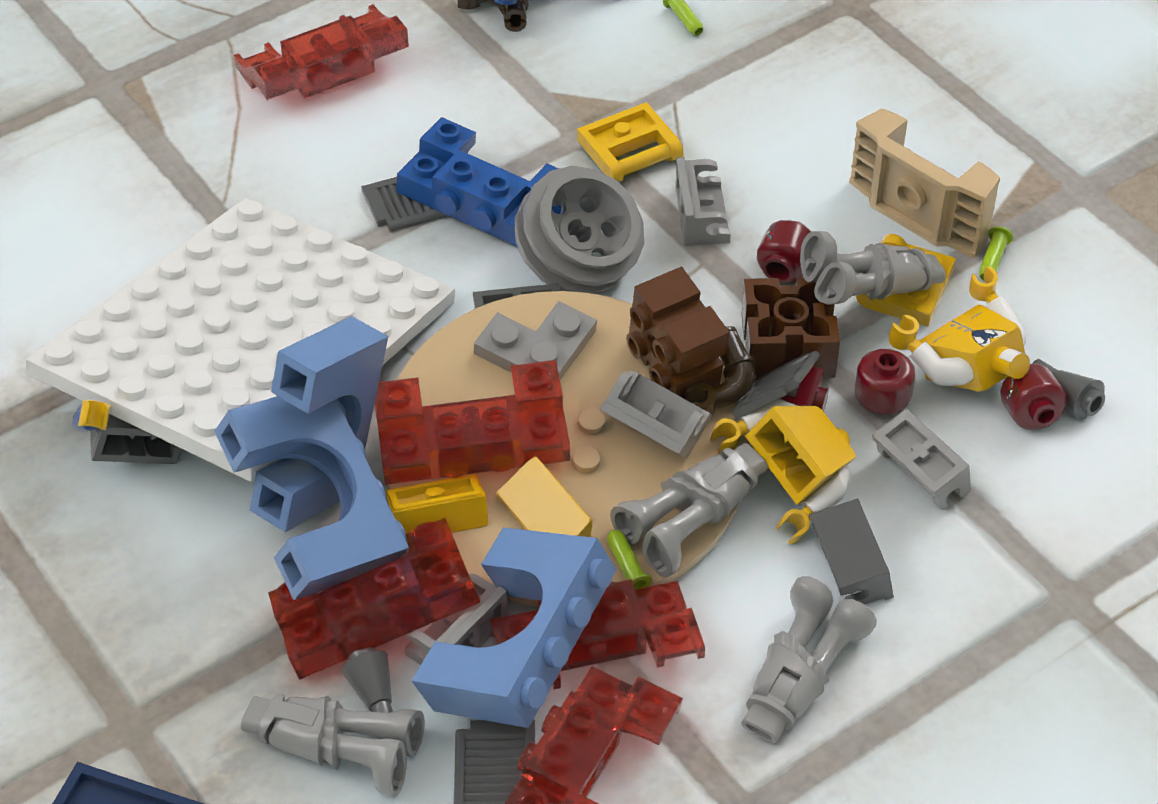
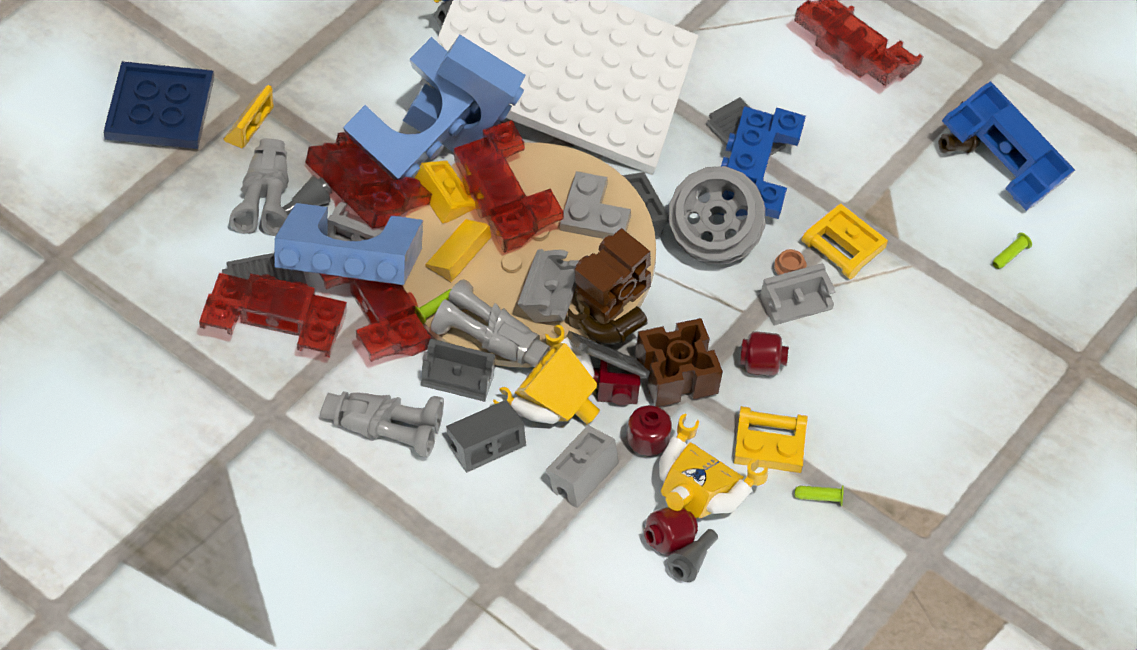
camera: 70 degrees right, 5 degrees up
light grey piece [800,231,946,305] -> none
tan plate [849,109,1000,258] -> none
none -> yellow slope [223,85,274,148]
none -> dark grey hinge [421,339,495,402]
none -> nougat plate [774,249,807,275]

